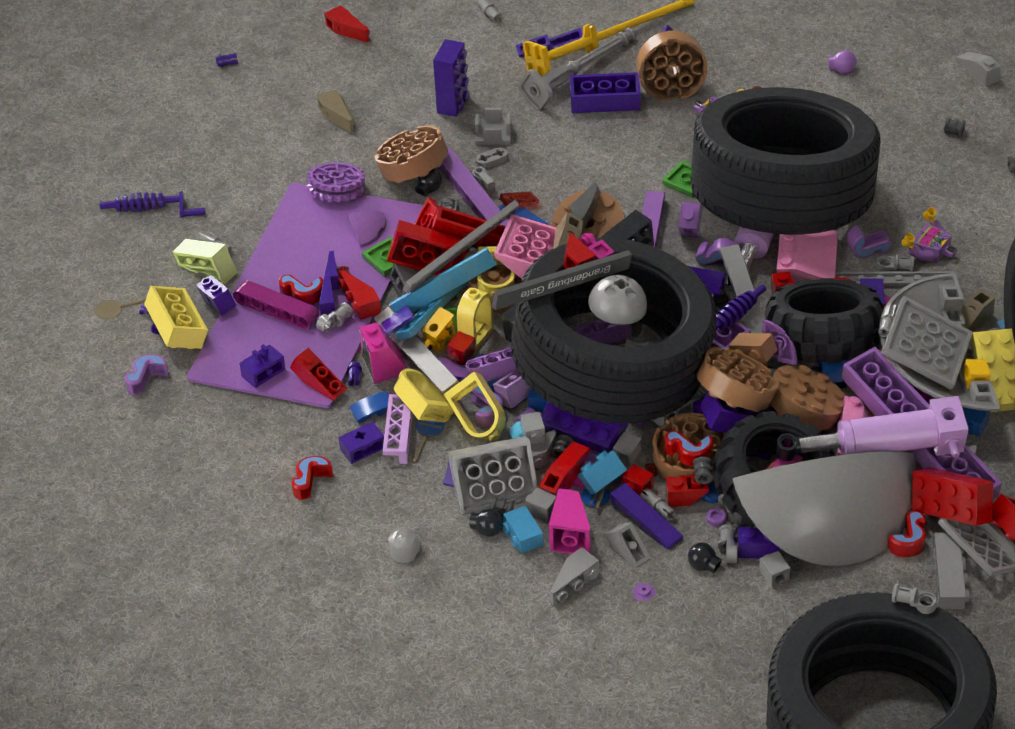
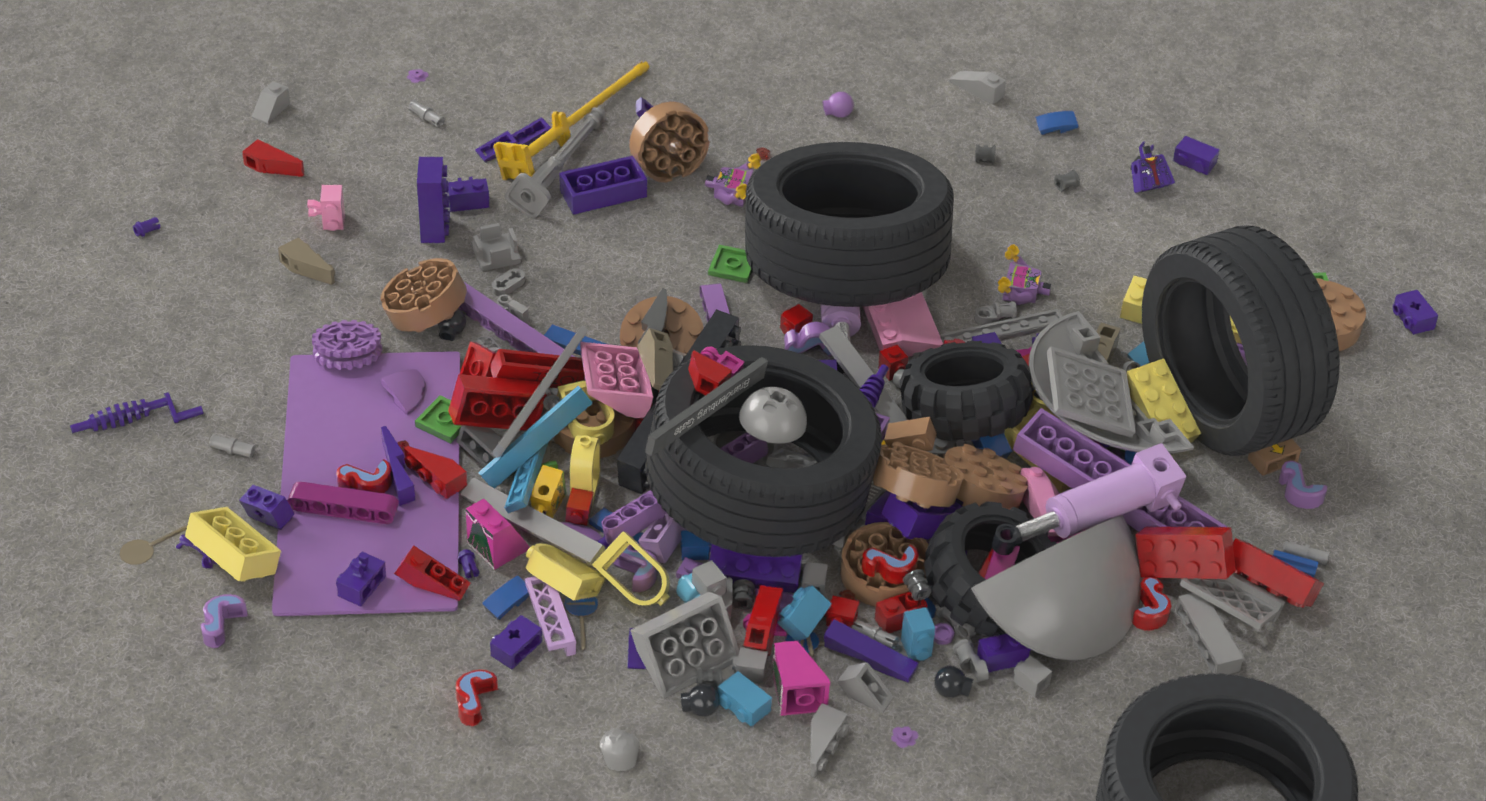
camera: 25 degrees left, 0 degrees up
yellowish green wedge [173,239,238,285] -> none
light grey connector [316,302,354,333] -> none
dark purple piece [381,305,415,336] -> none
clear red tile [499,191,540,207] -> none
medium lavender torso [678,202,703,238] -> none
medium lavender brick [762,319,797,365] -> none
medium lavender animal [847,225,892,258] -> none
light grey axle [878,303,898,337] -> none
light grey connector [892,584,936,614] -> none
yellow brick [963,359,991,390] -> none
none -> bright pink brick [307,185,345,231]
none -> dark purple brick [447,177,490,212]
none -> red brick [780,303,813,334]
none -> dark azure brick [901,607,935,661]

